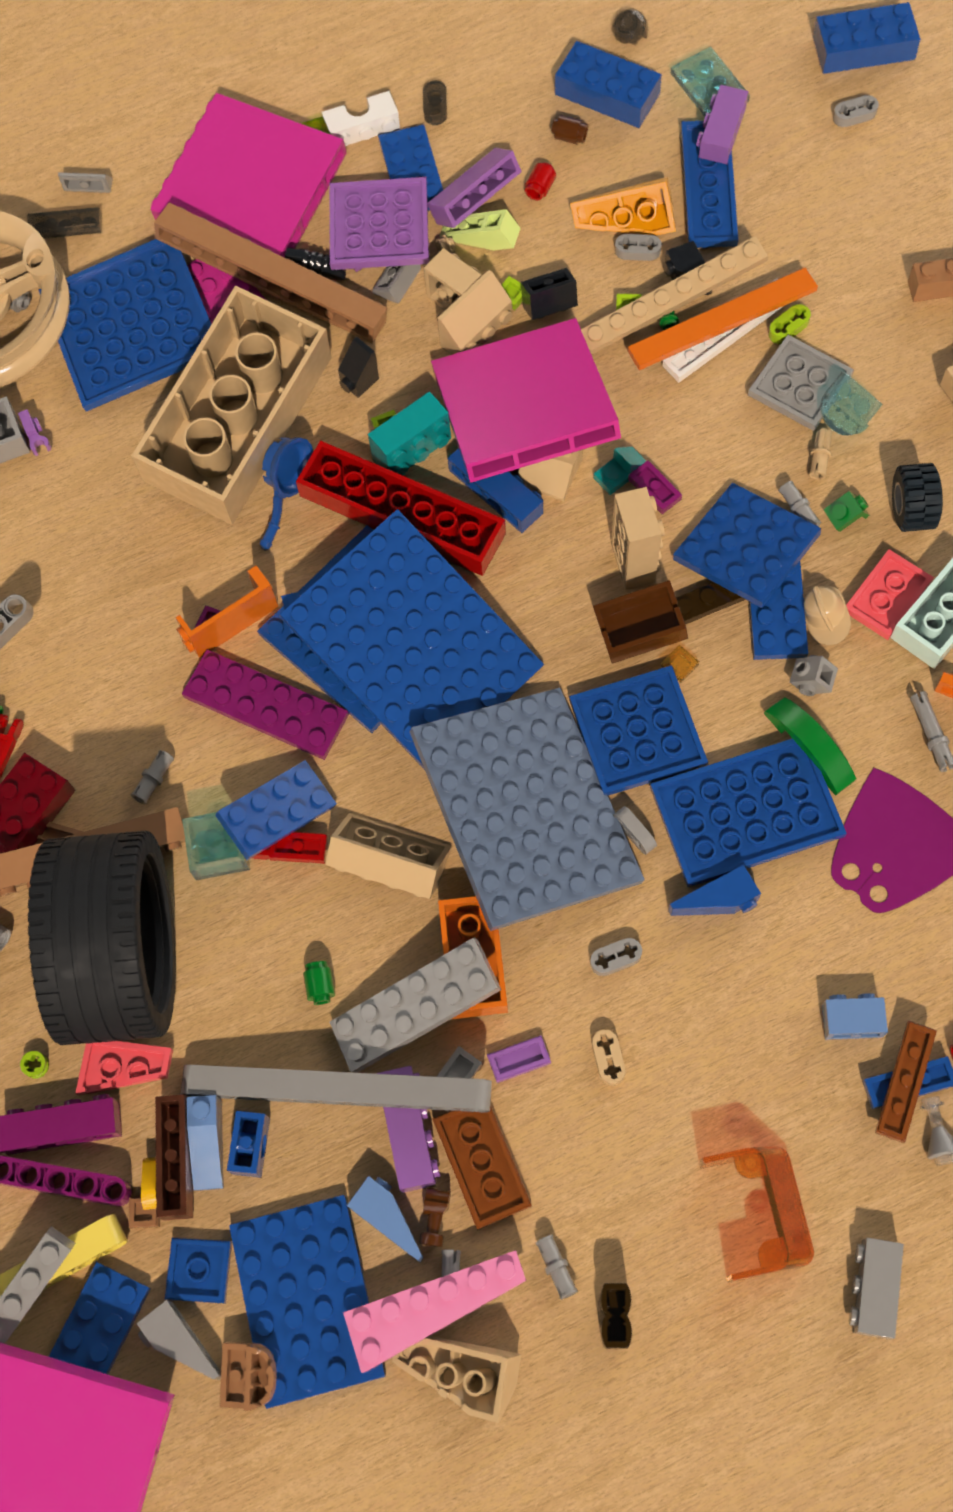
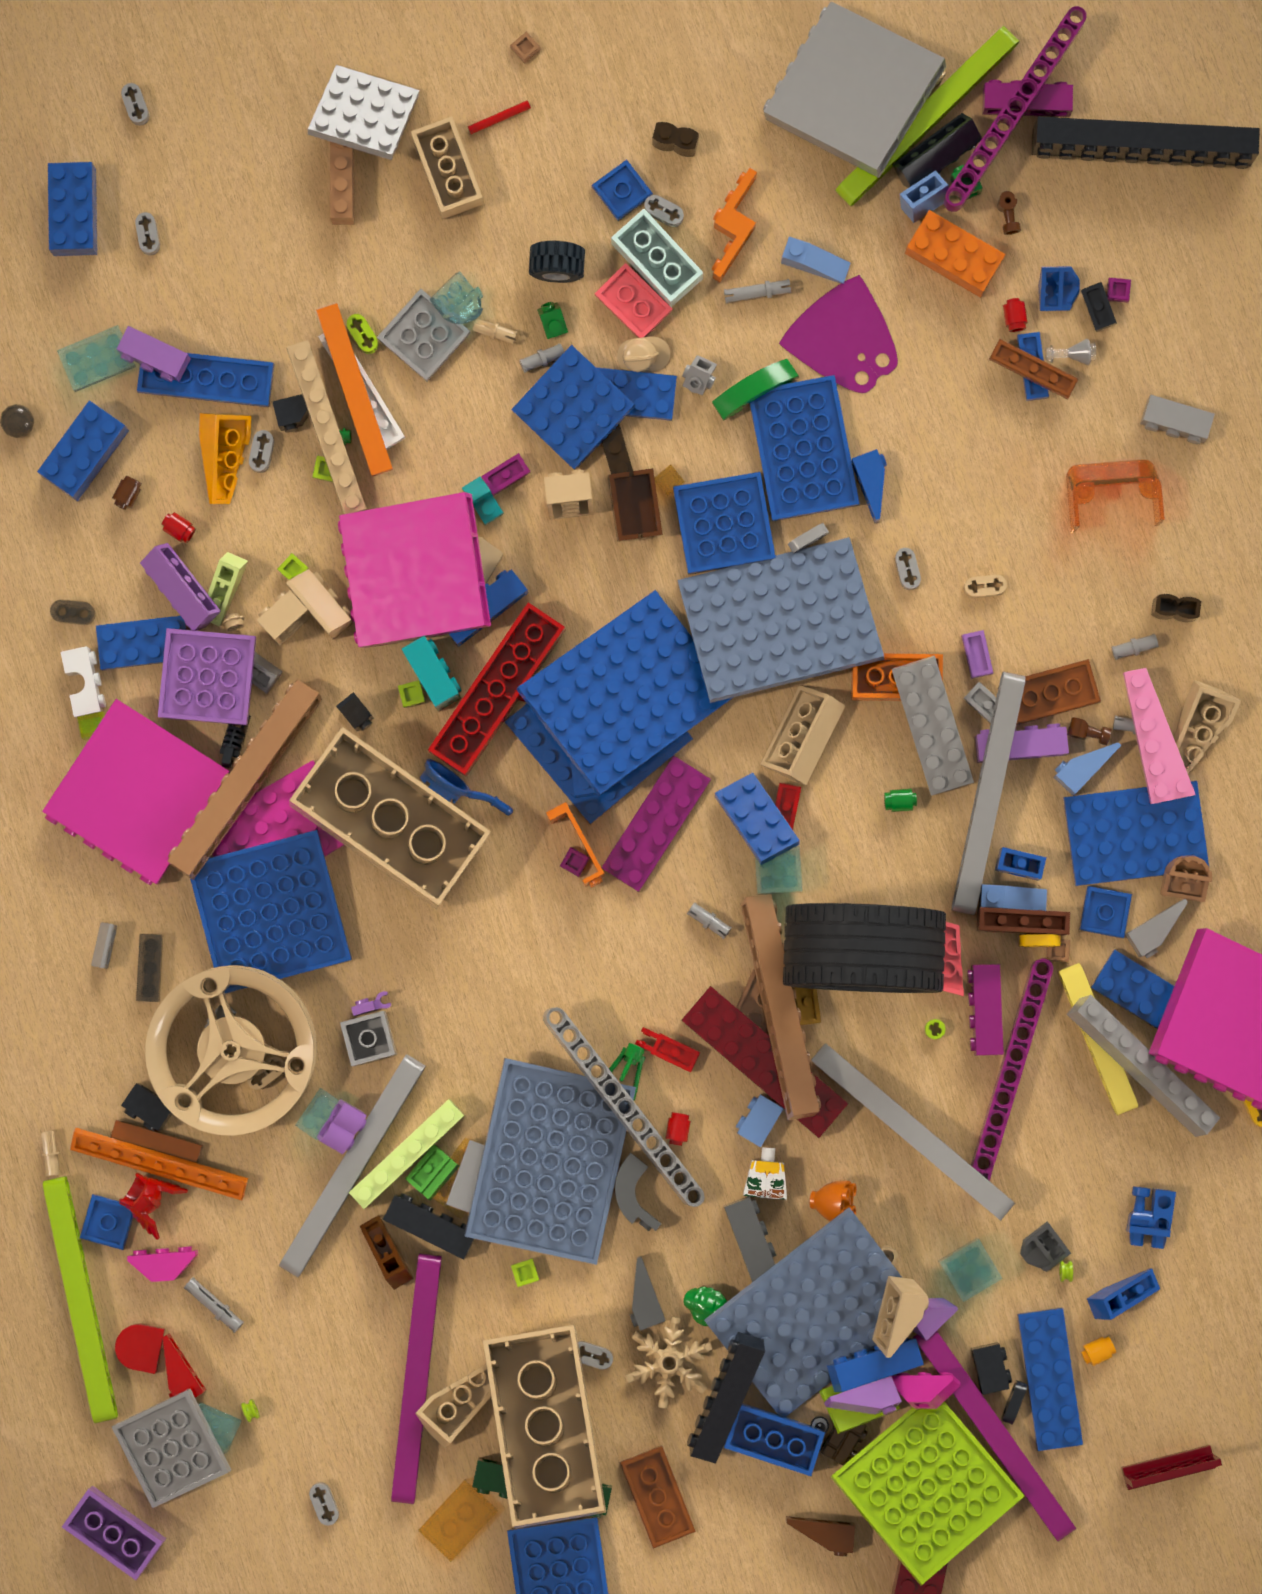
camera: 85 degrees left, 15 degrees up
black brick [521,268,578,320] -> none
medium blue brick [822,993,888,1040] -> none

